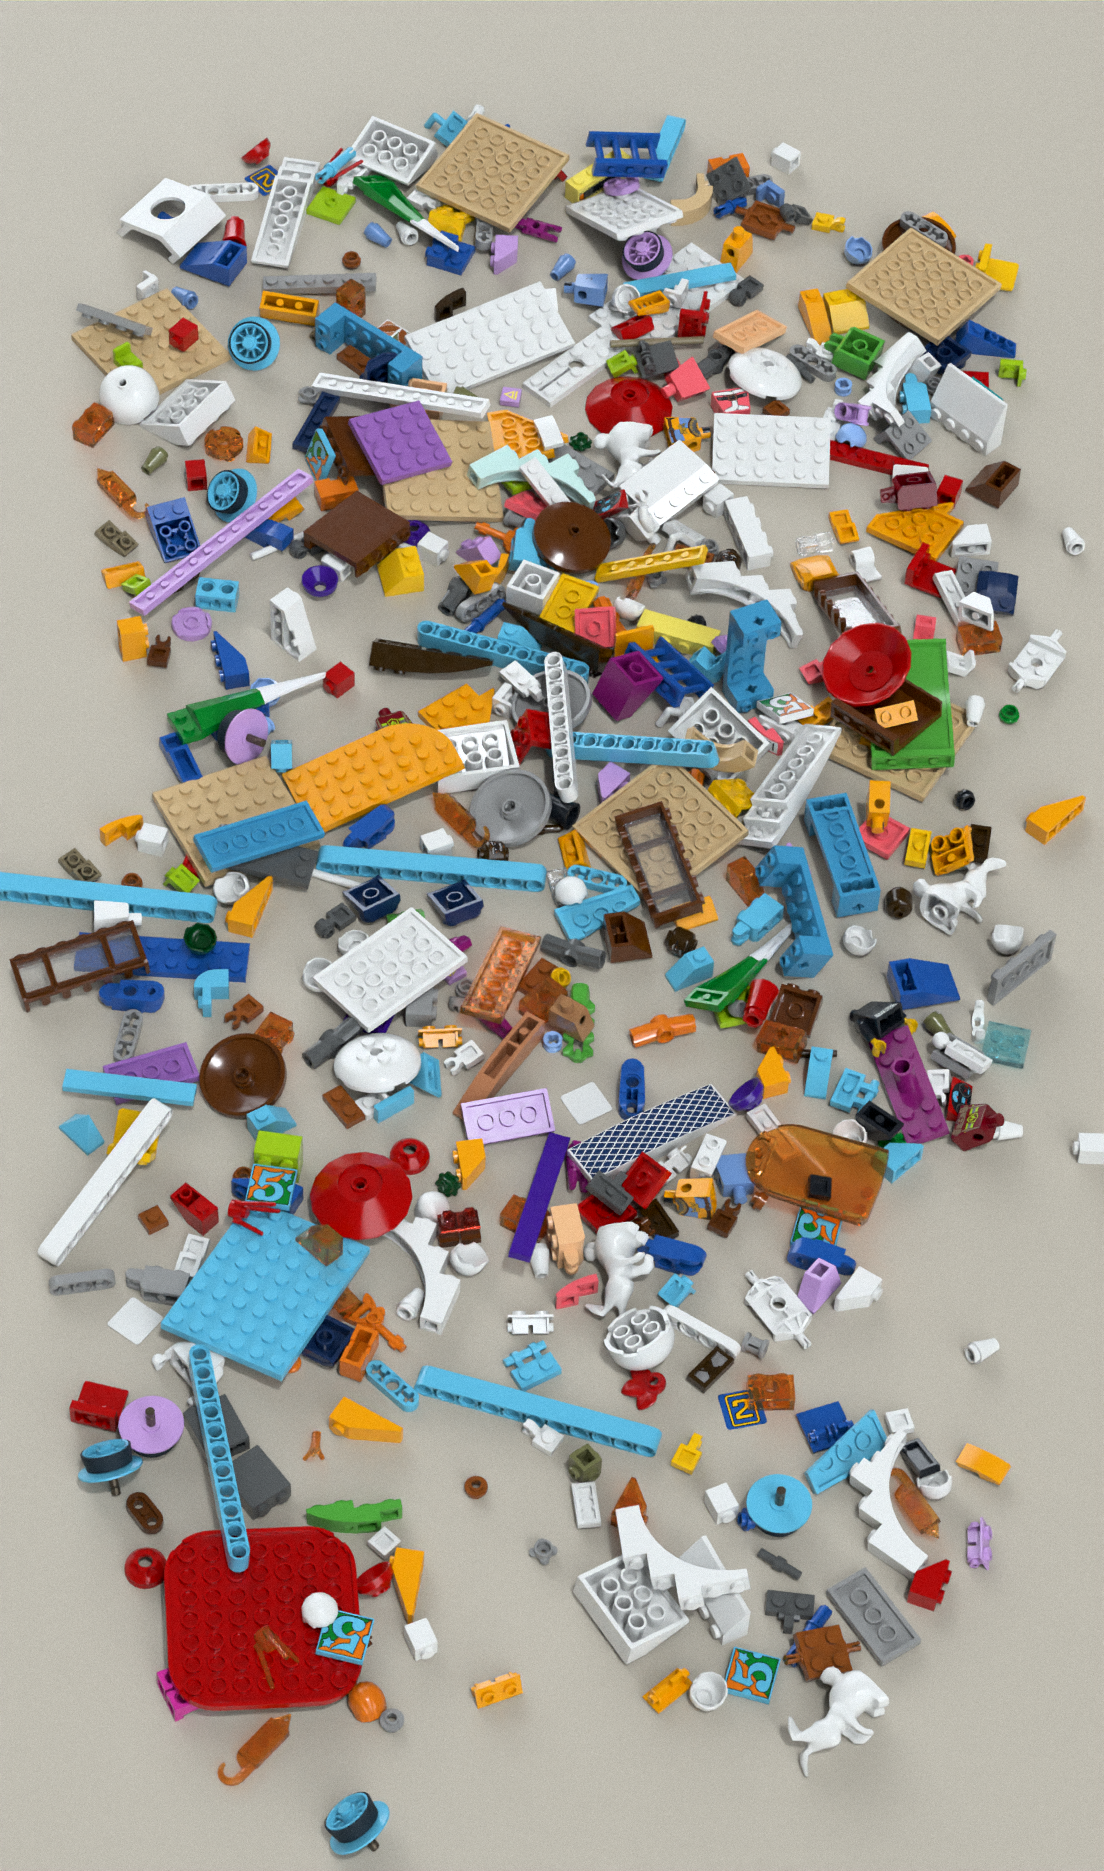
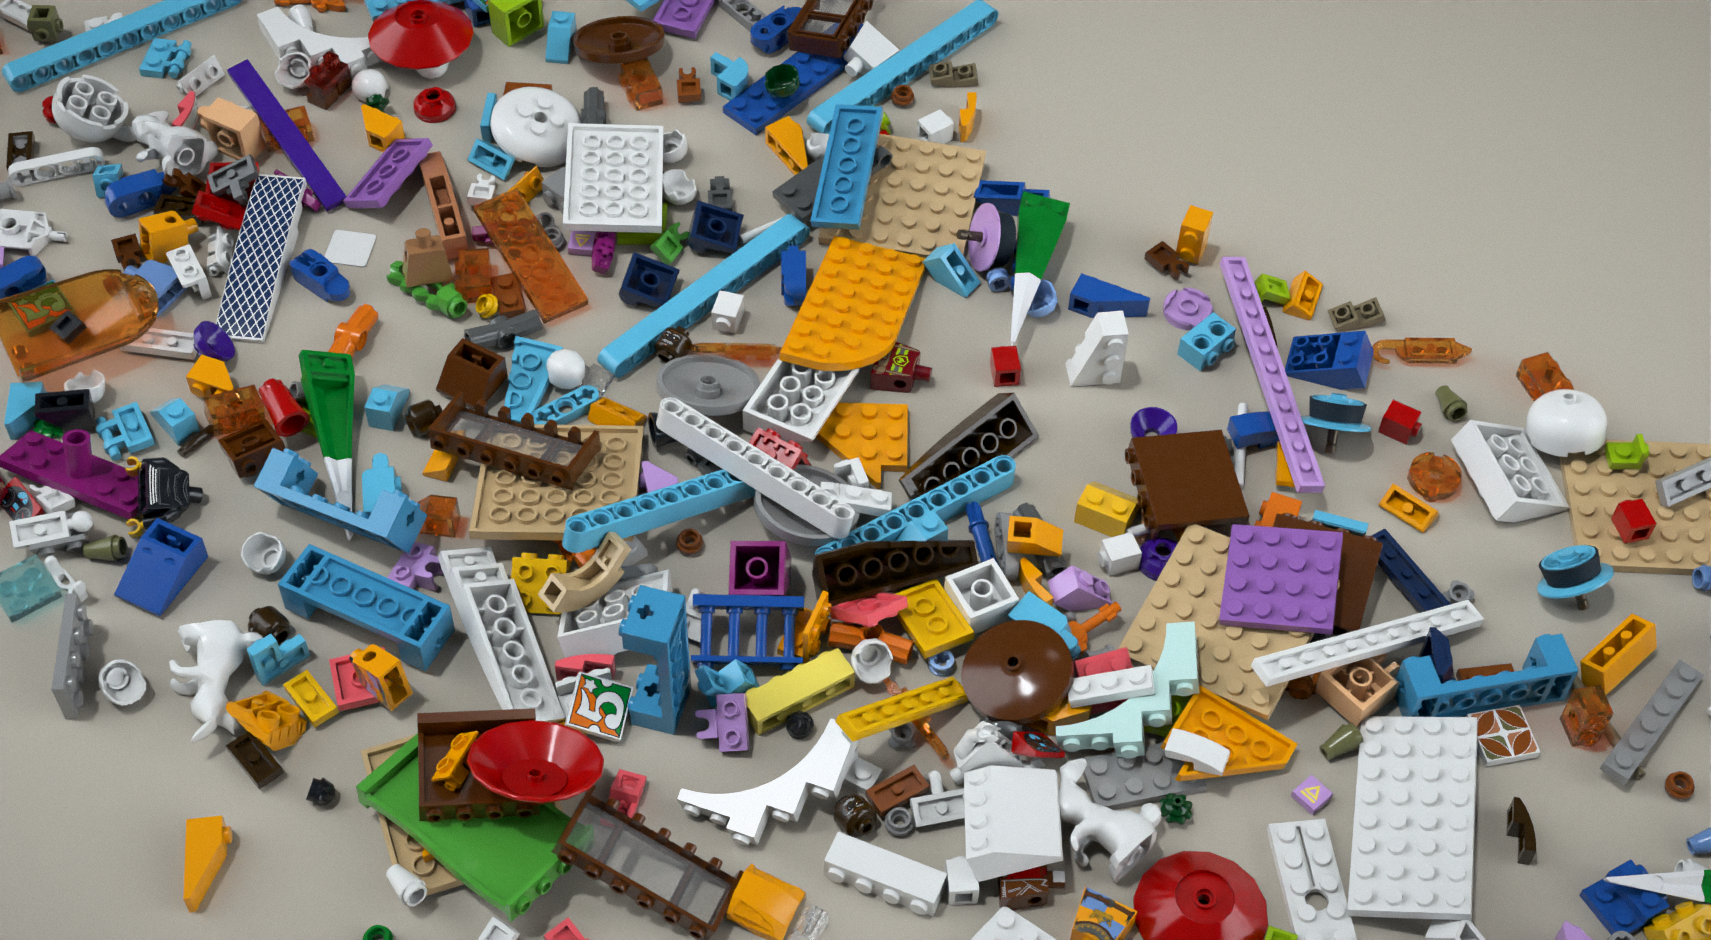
camera: 130 degrees right, 0 degrees up
none -> medium azure plate [247,634,310,686]

